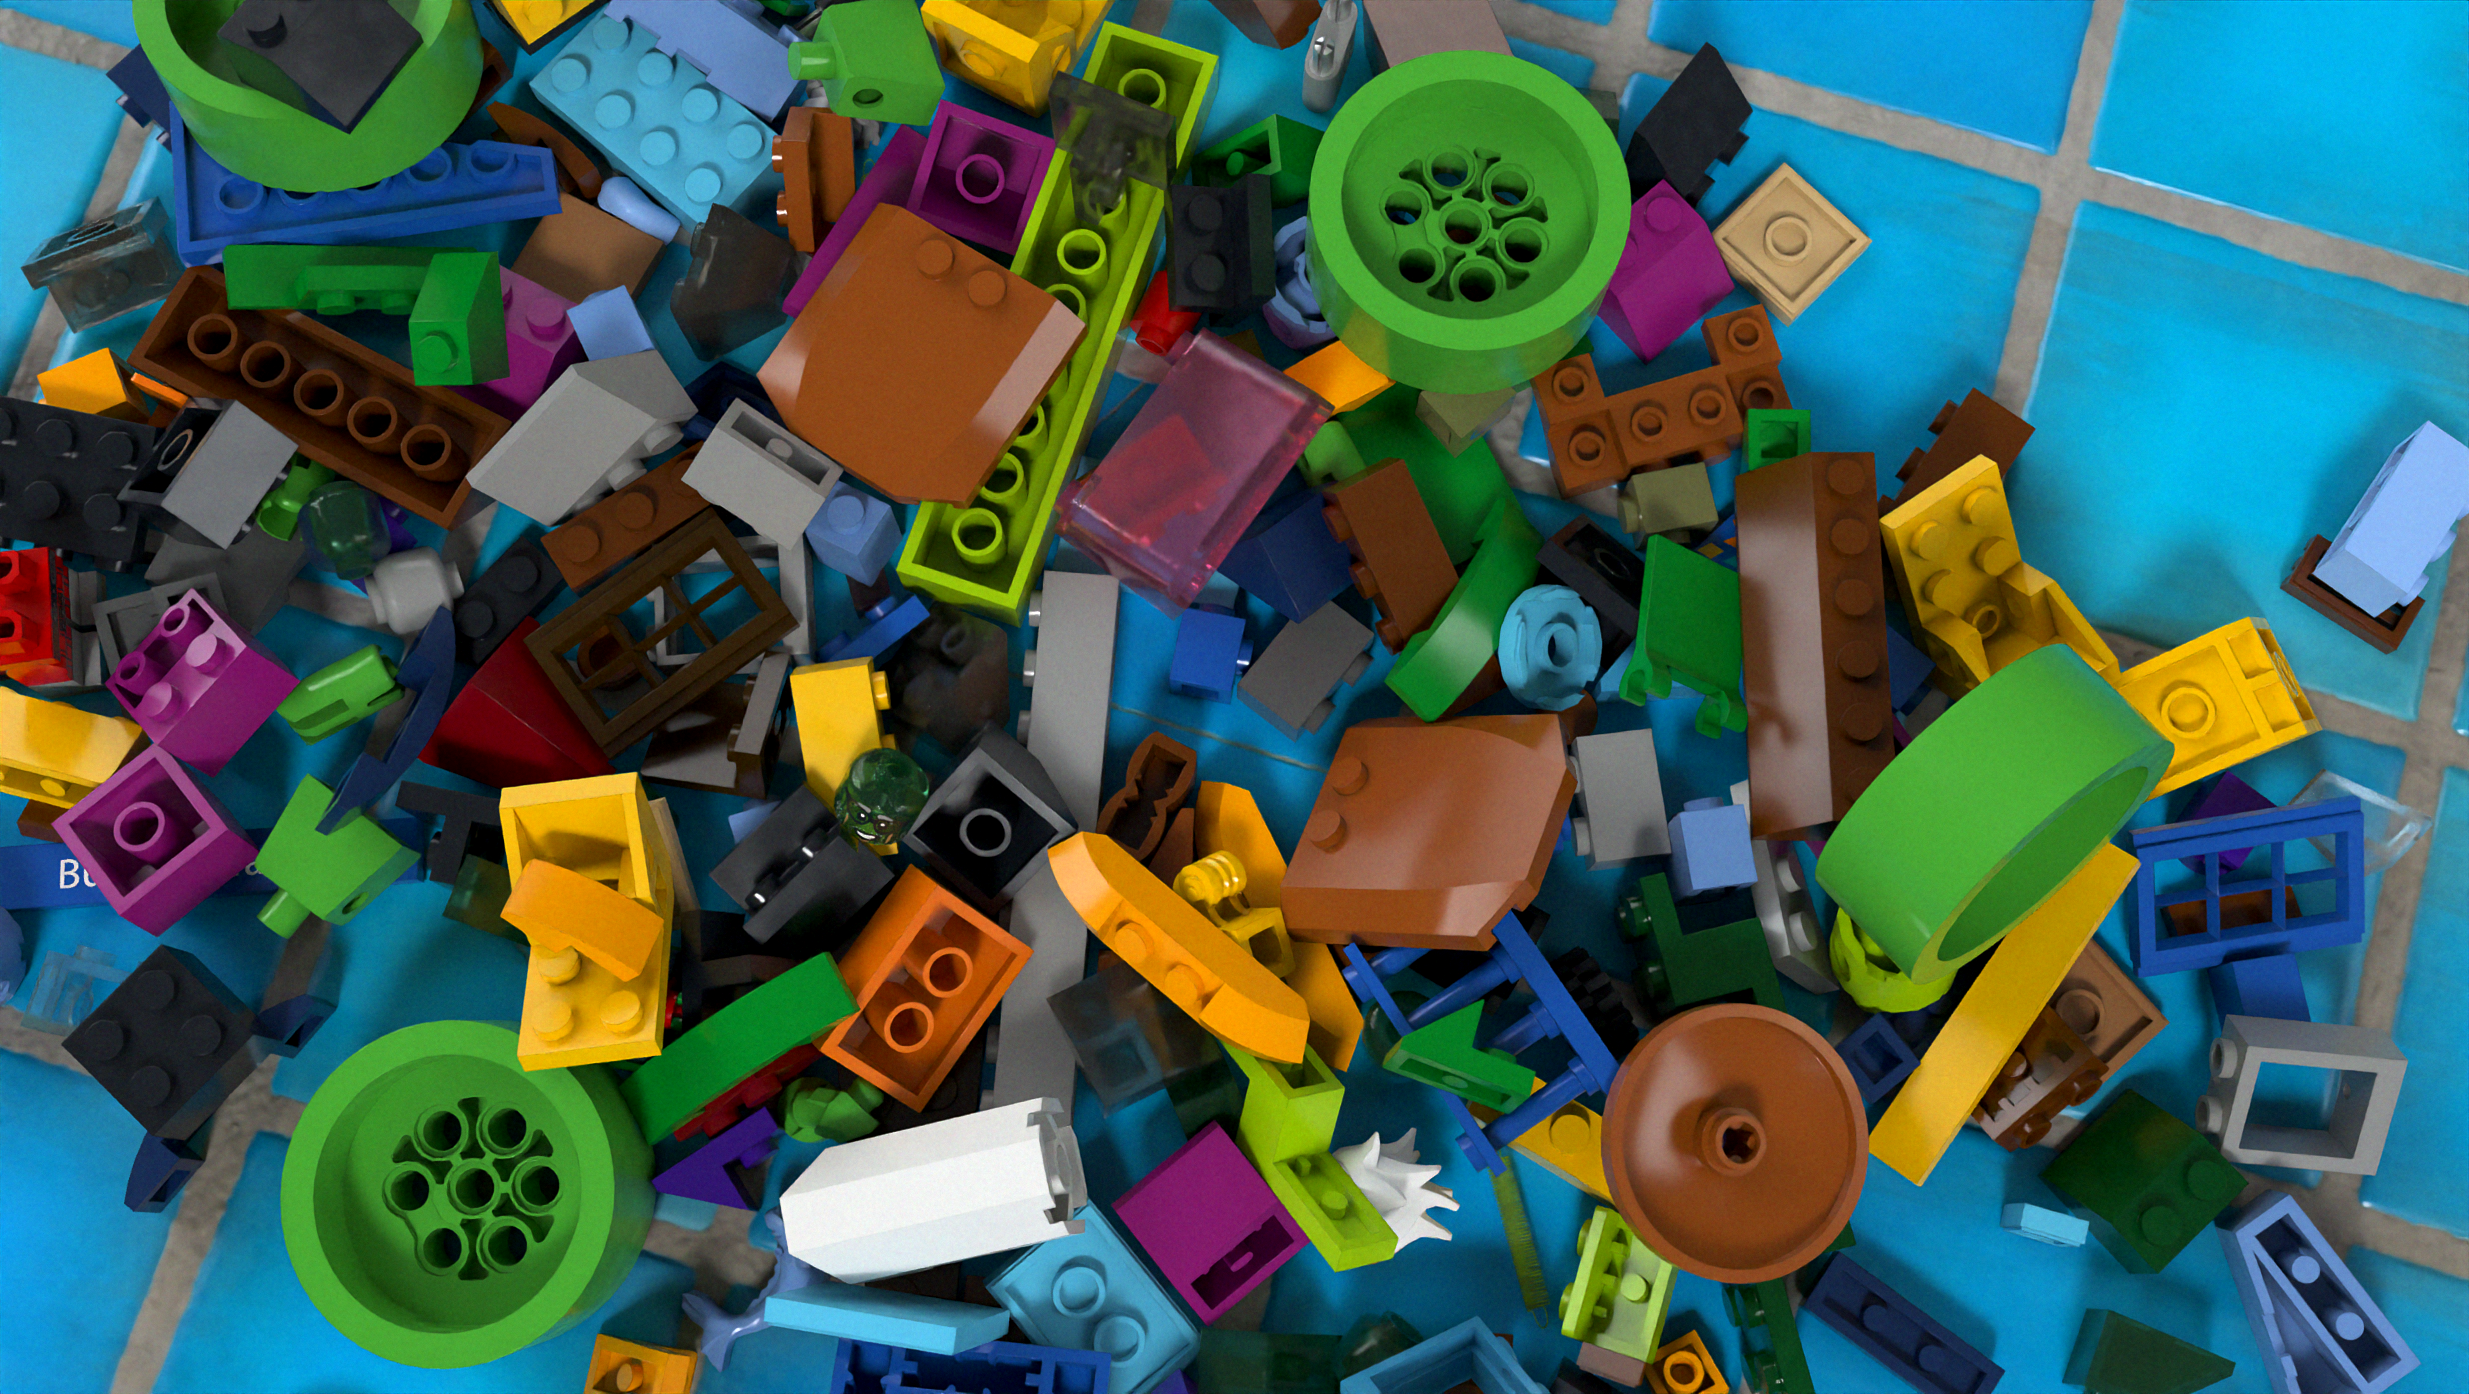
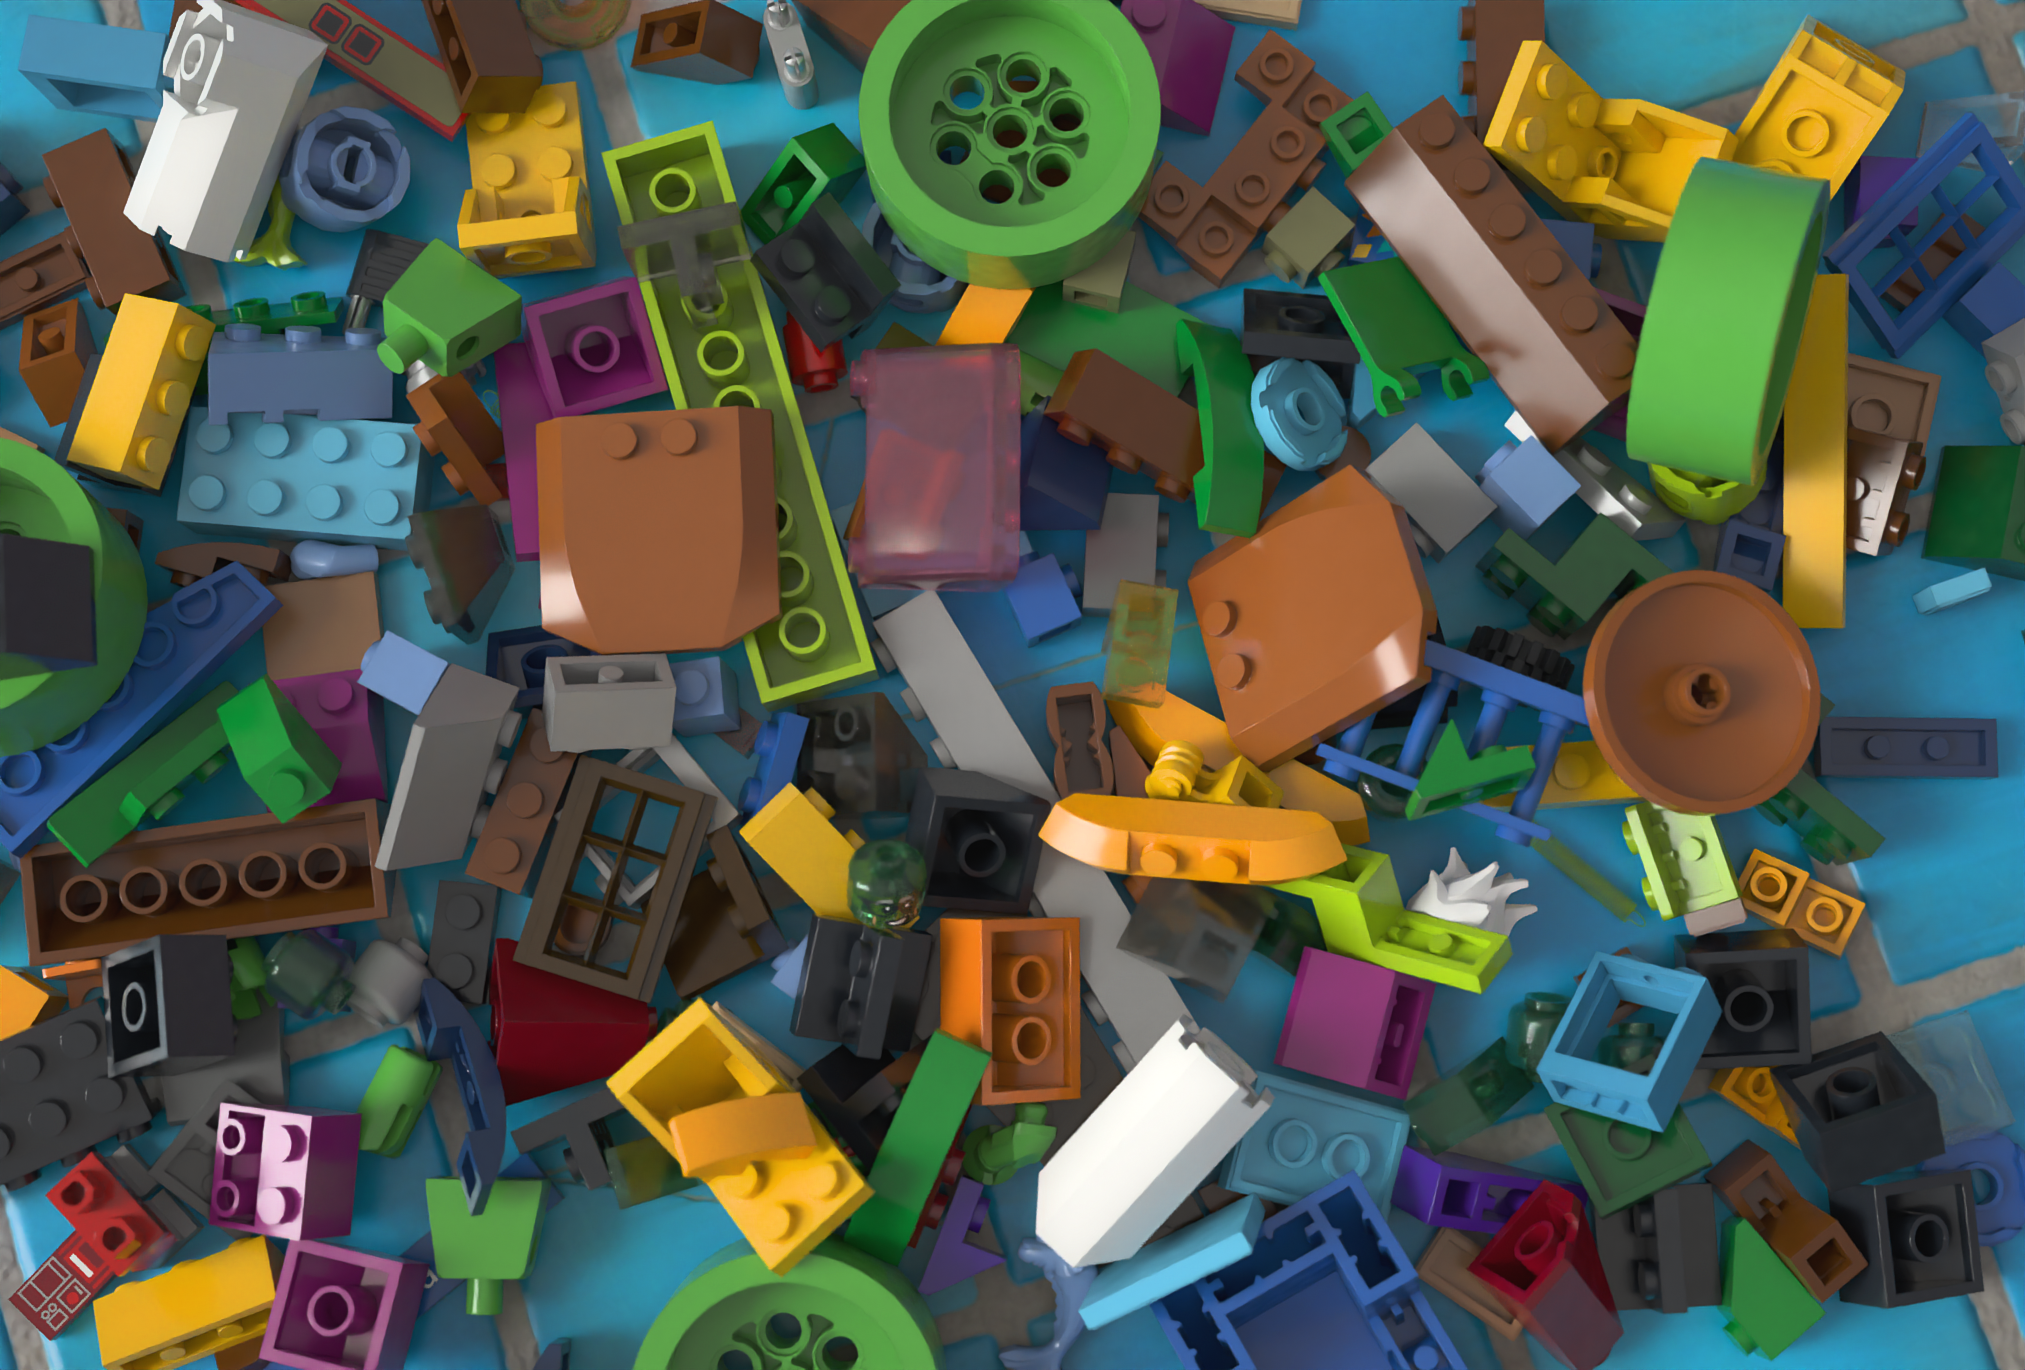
camera: 30 degrees left, 5 degrees up
none -> clear yellow slope [1101,579,1179,709]

